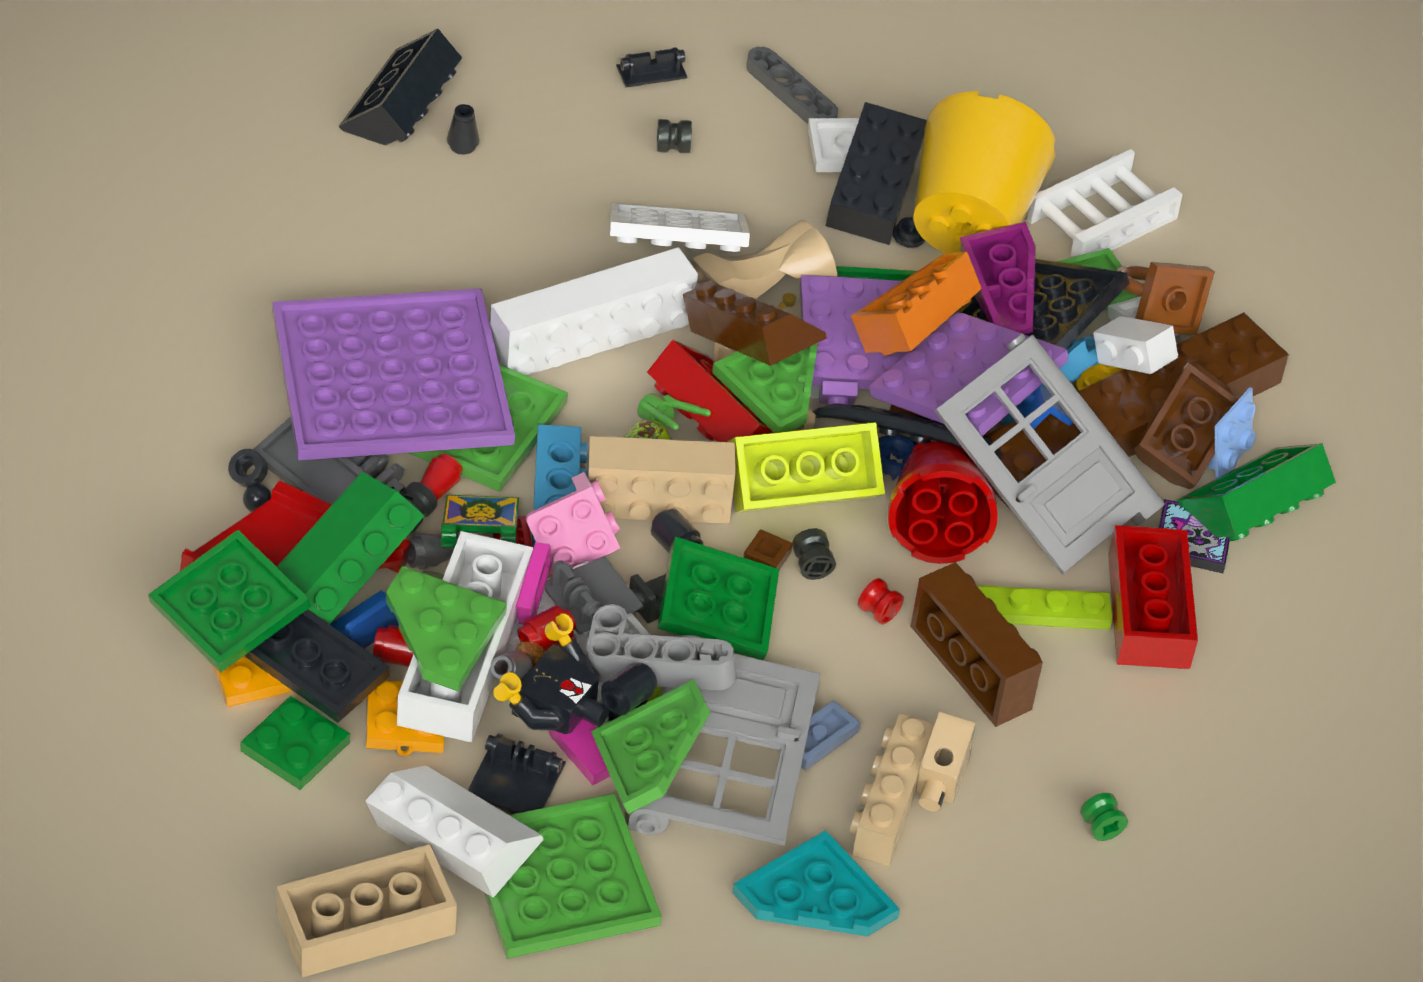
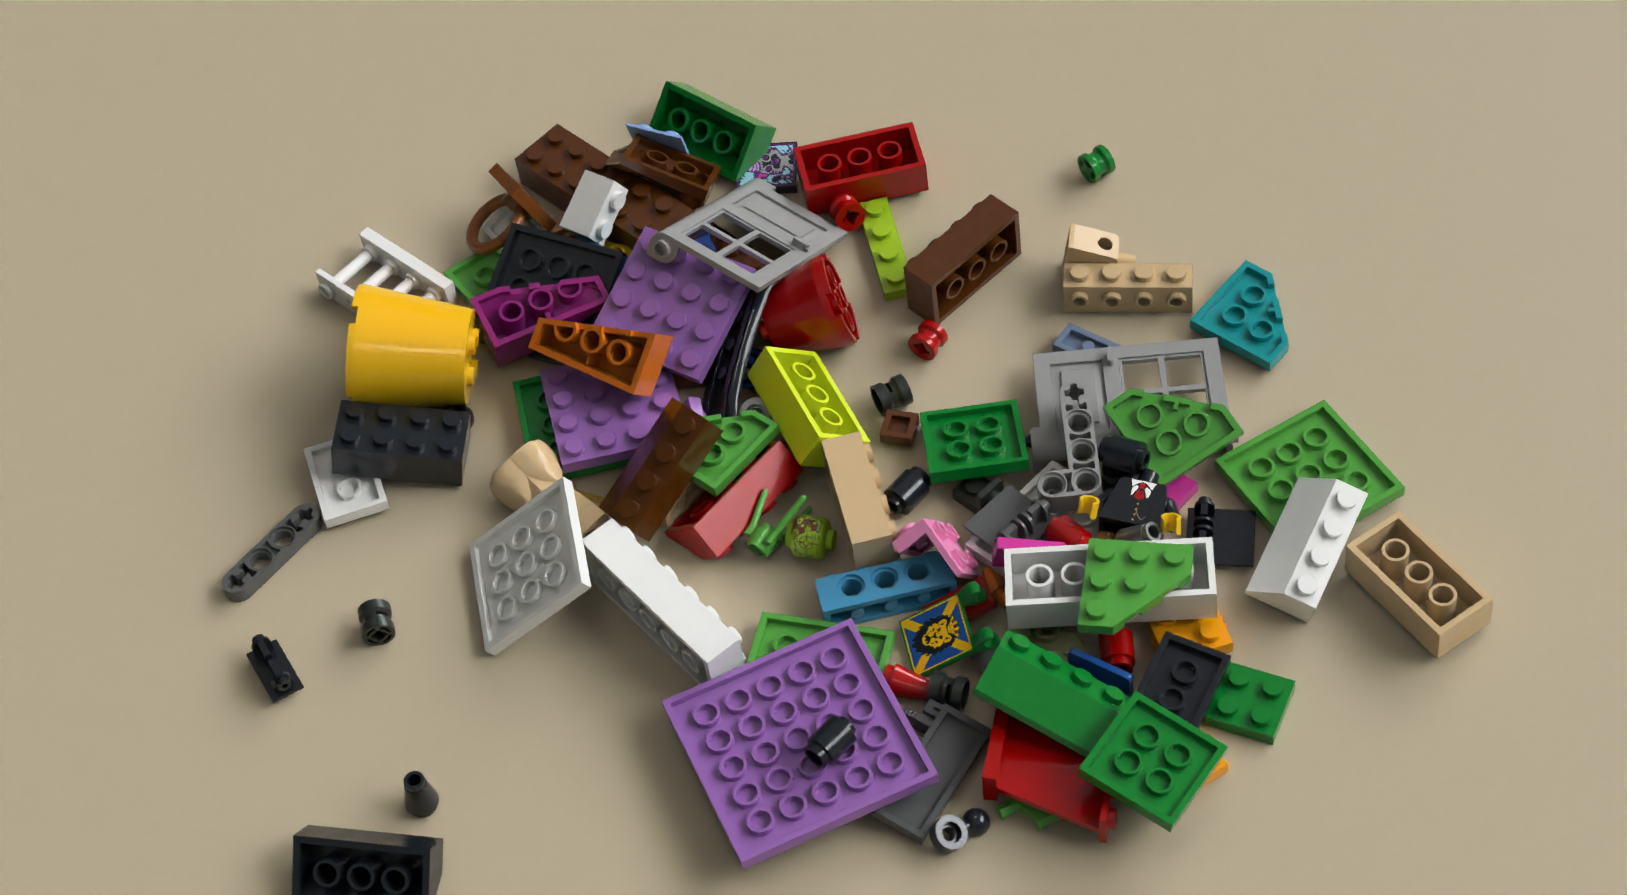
camera: 90 degrees left, 5 degrees up
none -> black brick [804,716,856,768]
none -> red wheel [828,193,865,231]

